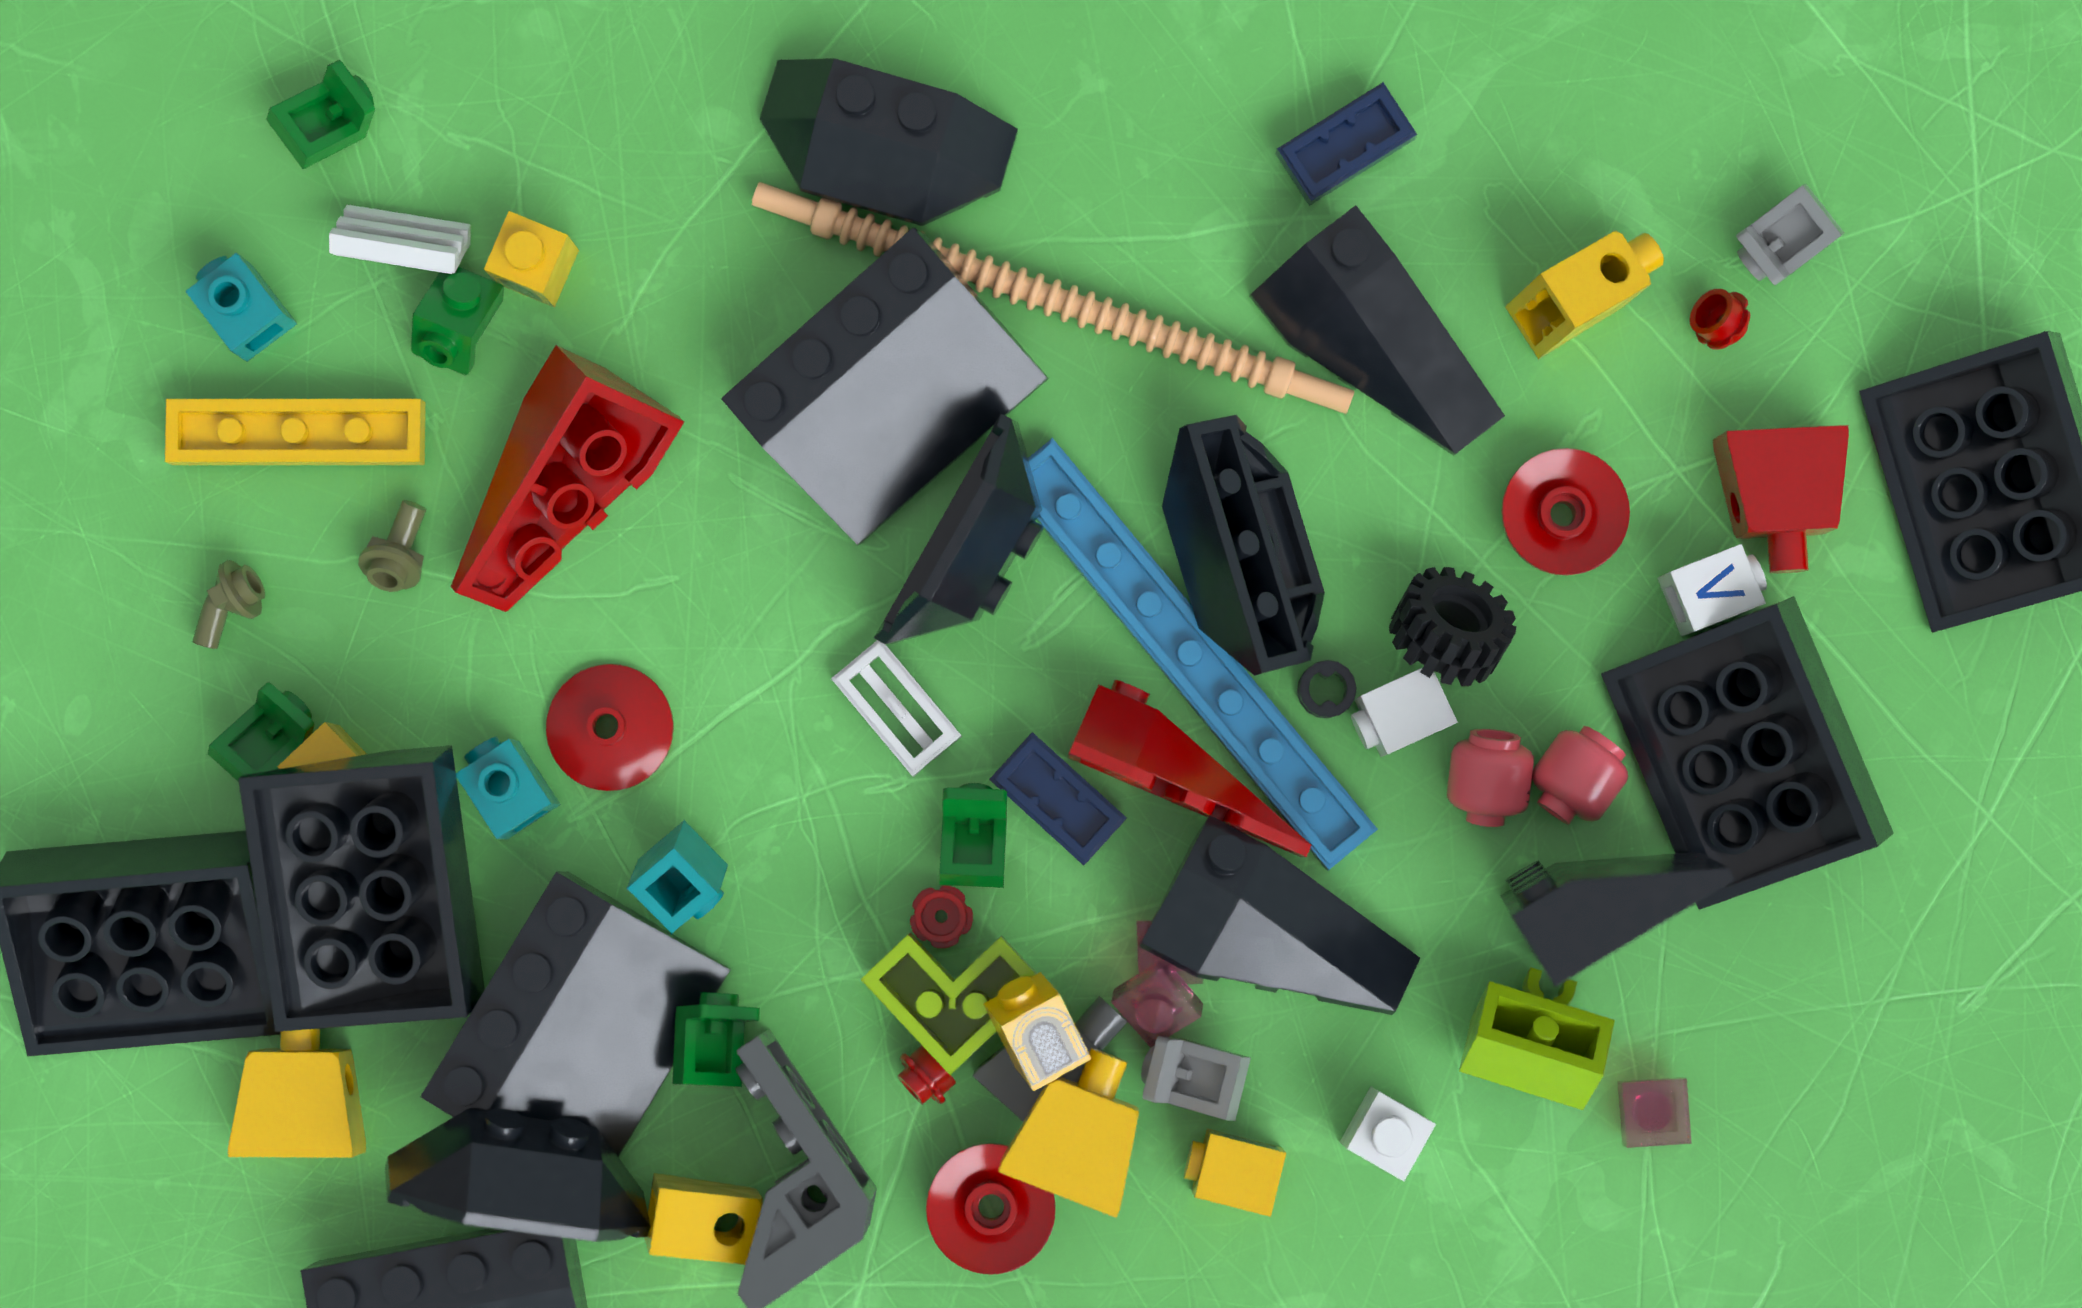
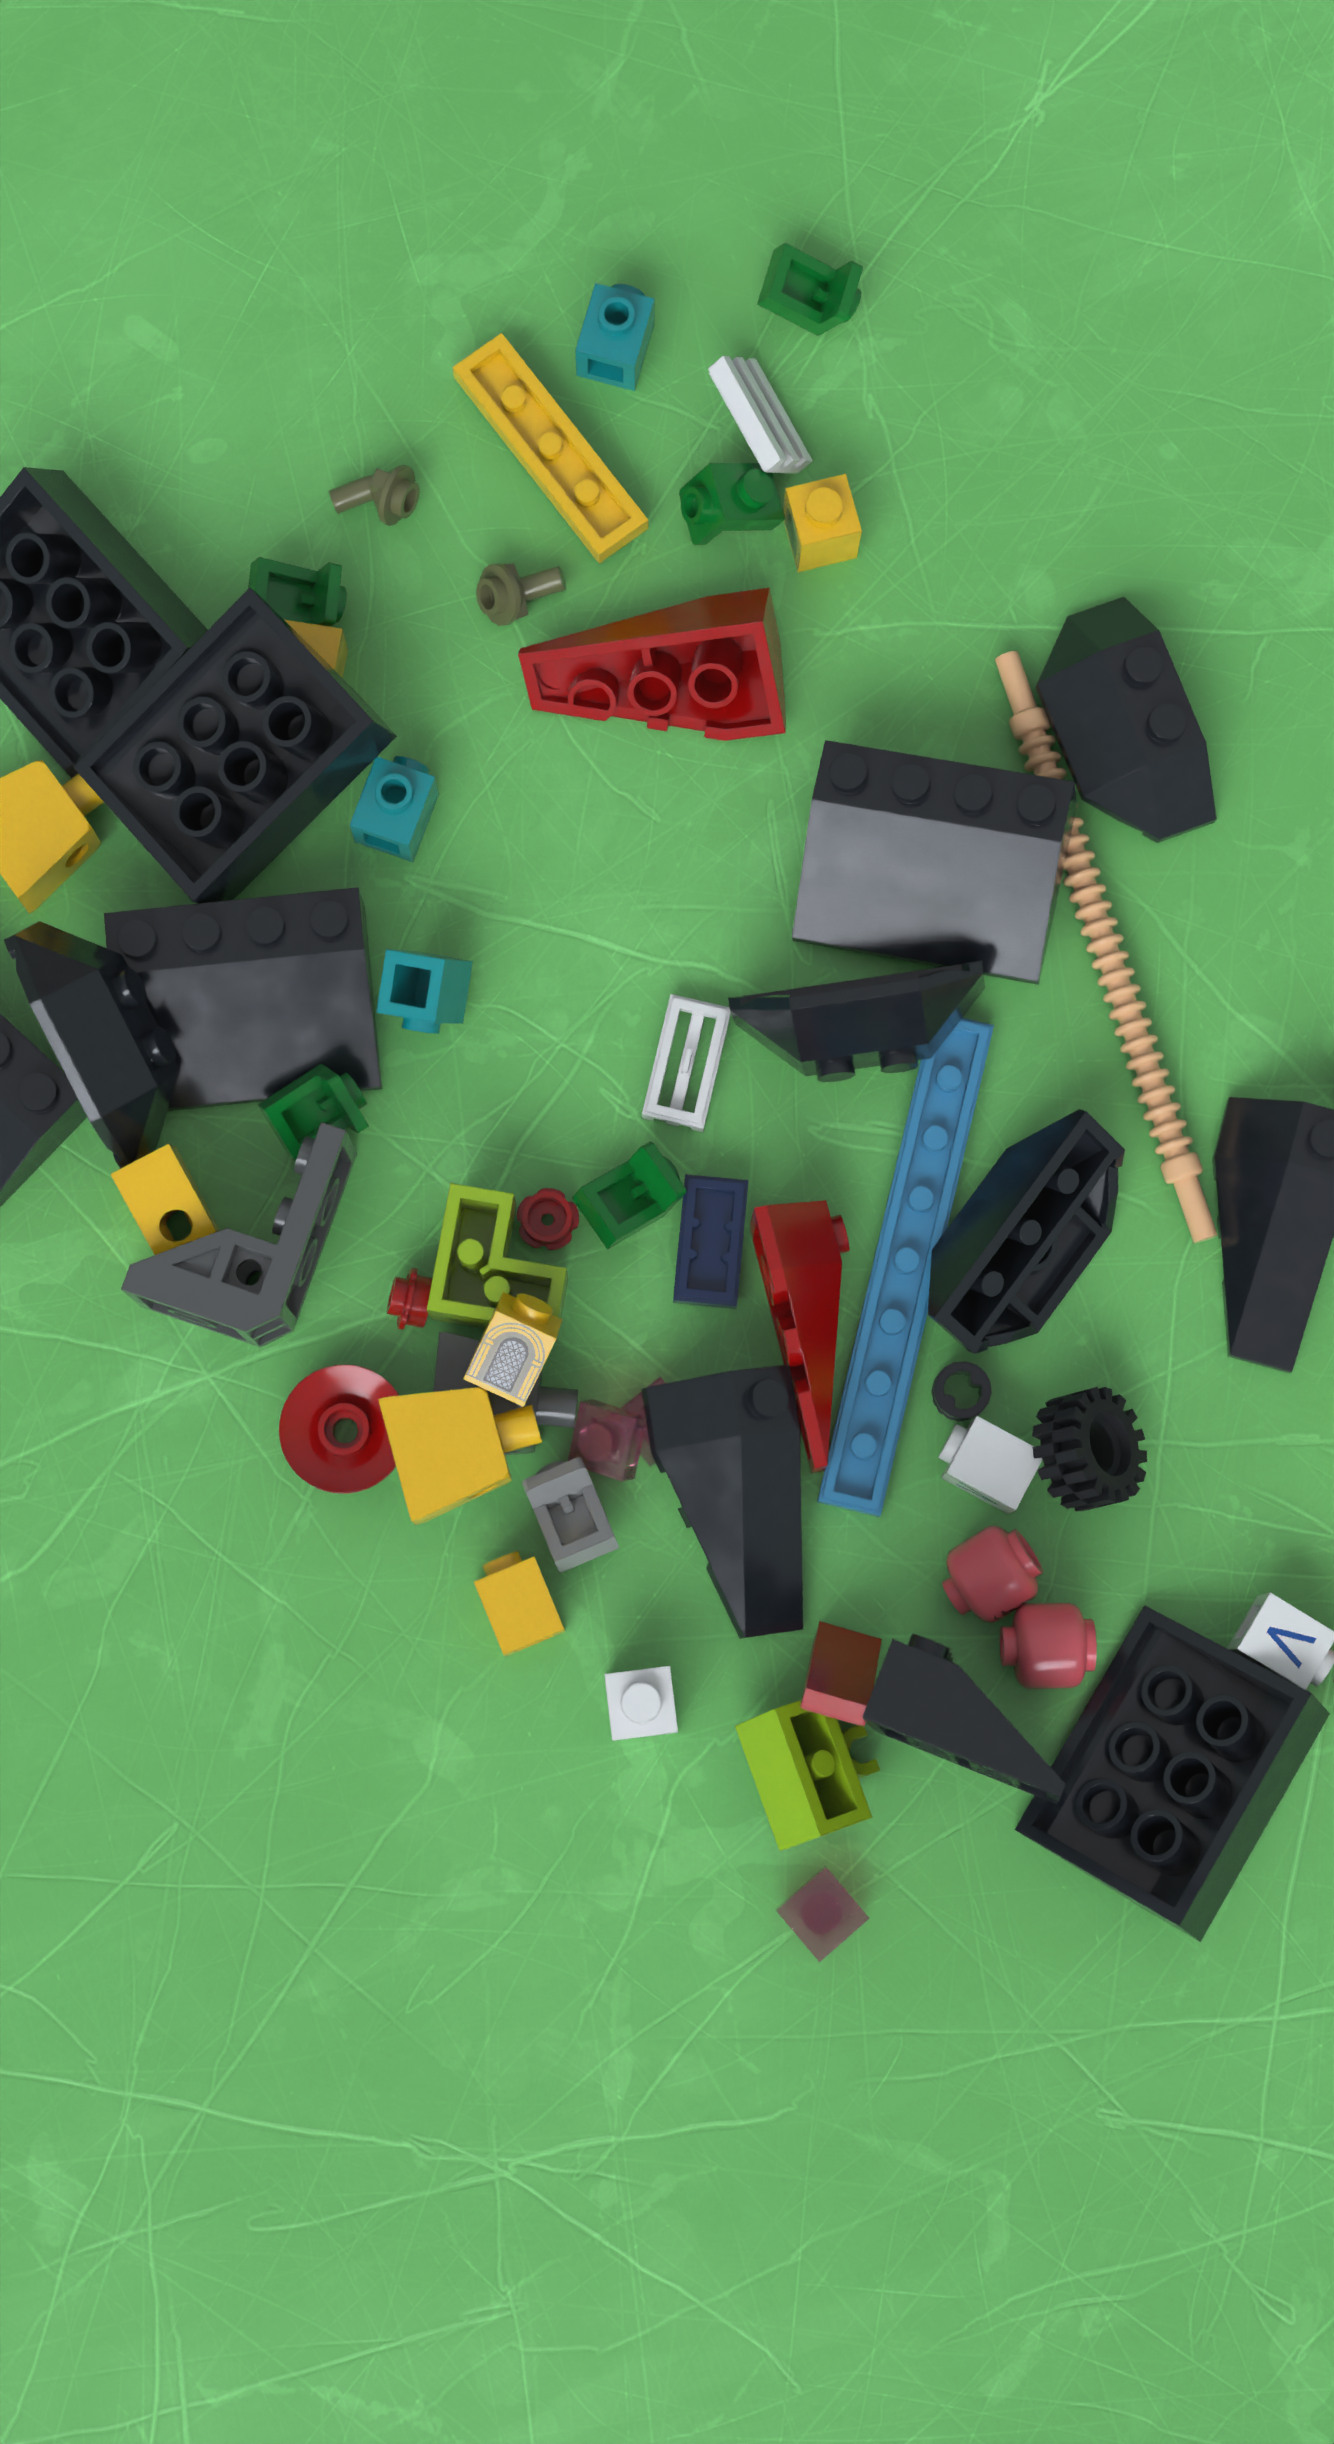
camera: 50 degrees right, 5 degrees down
red dish [546,664,674,791] -> none
red dish [1501,448,1630,576] -> none
none -> red tile [800,1621,882,1726]

